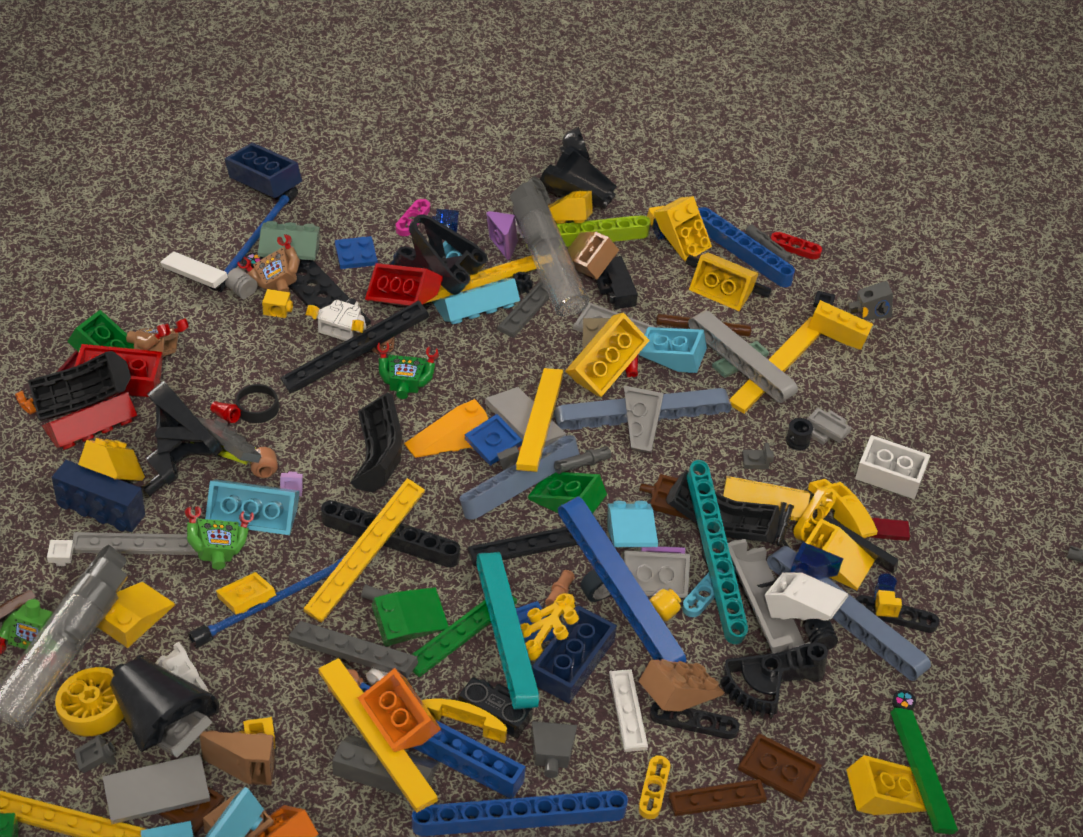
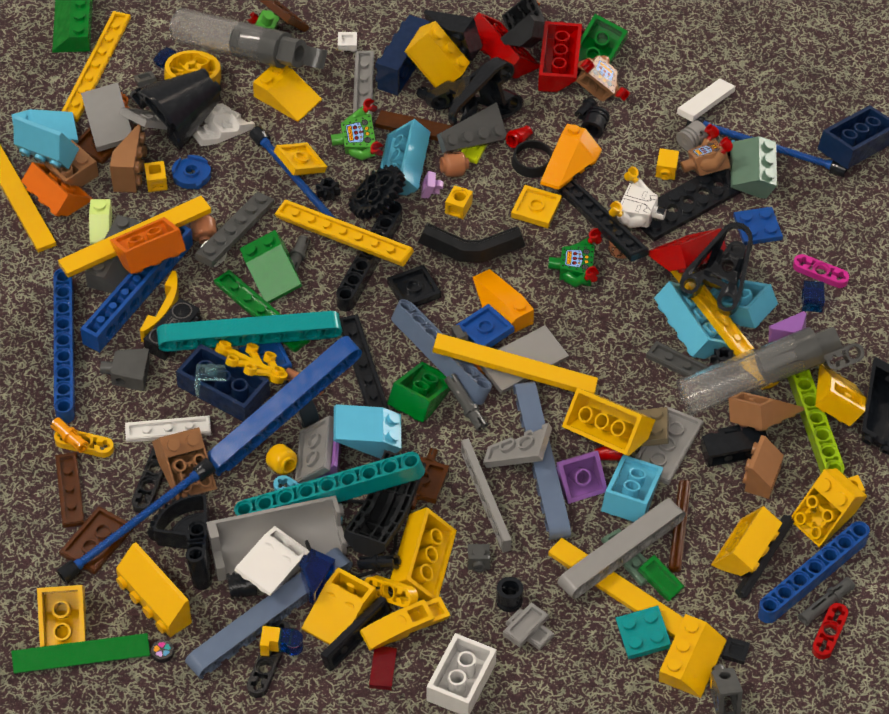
camera: 95 degrees right, 5 degrees up
none -> light orange pin [50,417,89,453]
none -> blue hose [56,458,216,584]
none -> yellowish green slope [89,199,113,244]
none -> yellow slope [116,542,192,637]
none -> clear blue piece [153,47,176,69]
none -> blue plate [172,155,211,189]
none -> clear light blue bracket [195,364,226,397]
none -> black gear [316,178,340,202]
none -> black gear [348,165,406,220]
none -> reddish brown tile [375,110,452,141]
none -> black plate [387,264,441,307]
none -> black slope [424,10,483,61]
none -> yellow brick [445,185,473,219]
none -> light grey tile [461,438,511,552]
none -> yellow plate [511,185,562,228]
none -> light orange wedge [540,123,602,190]
none -> medium lavender slope [556,450,607,504]
none -> black pin [575,97,597,121]
none -> black piece [581,106,610,138]
none -> teal plate [616,605,671,659]
none -> green tile [637,555,685,602]
none -> medium nougat slope [742,435,784,499]

